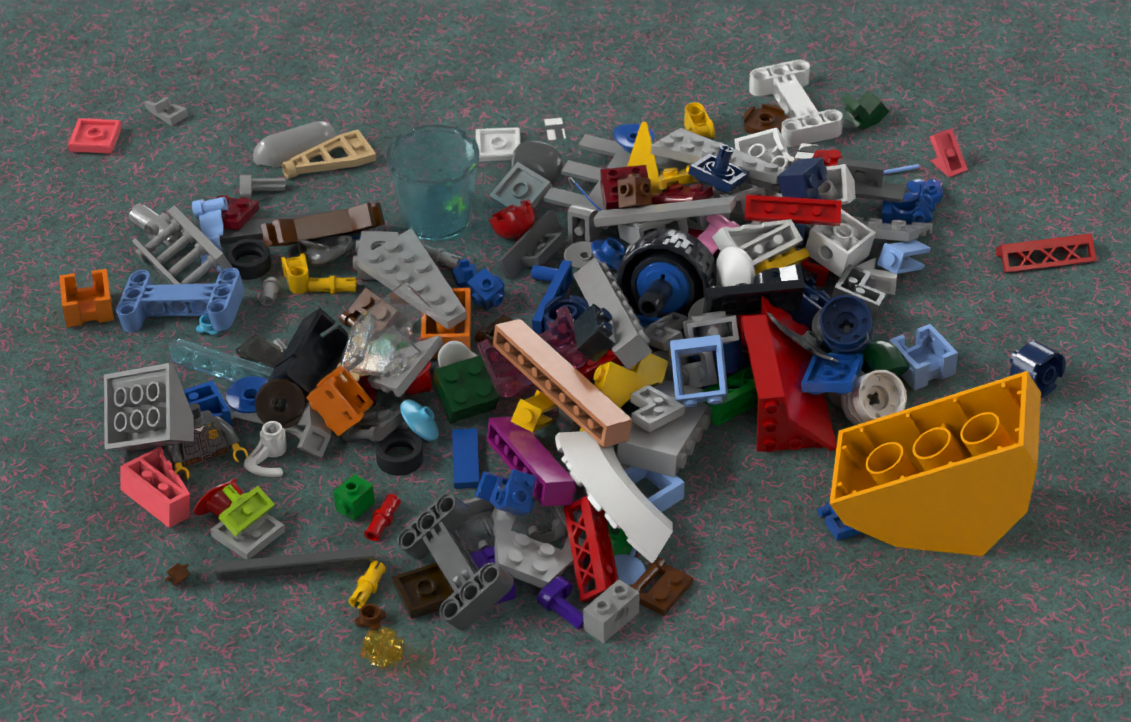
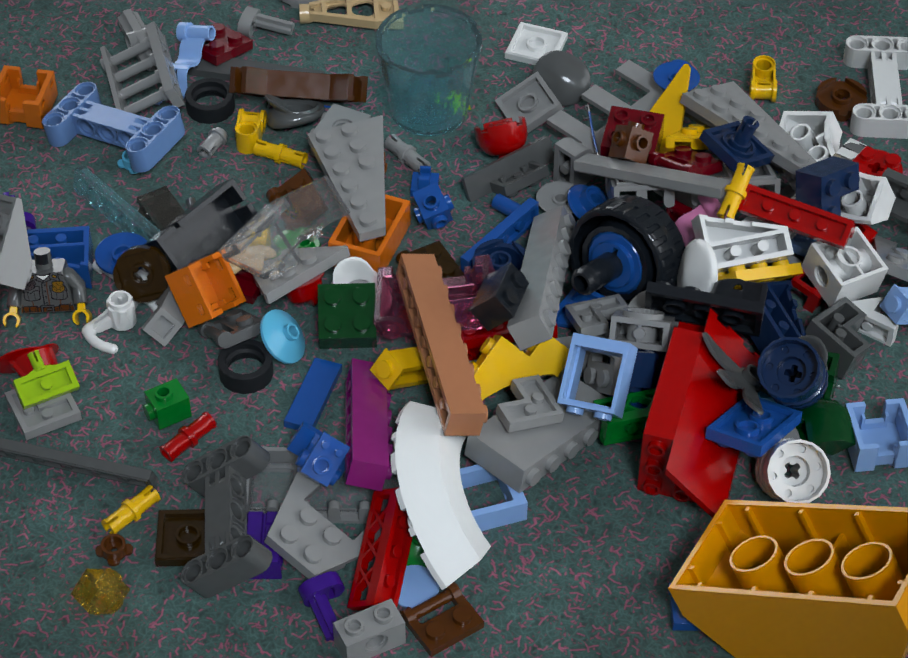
camera: 20 degrees right, 5 degrees up
sticker [544,118,566,140] -> none
none -> yellow pin [716,162,755,219]

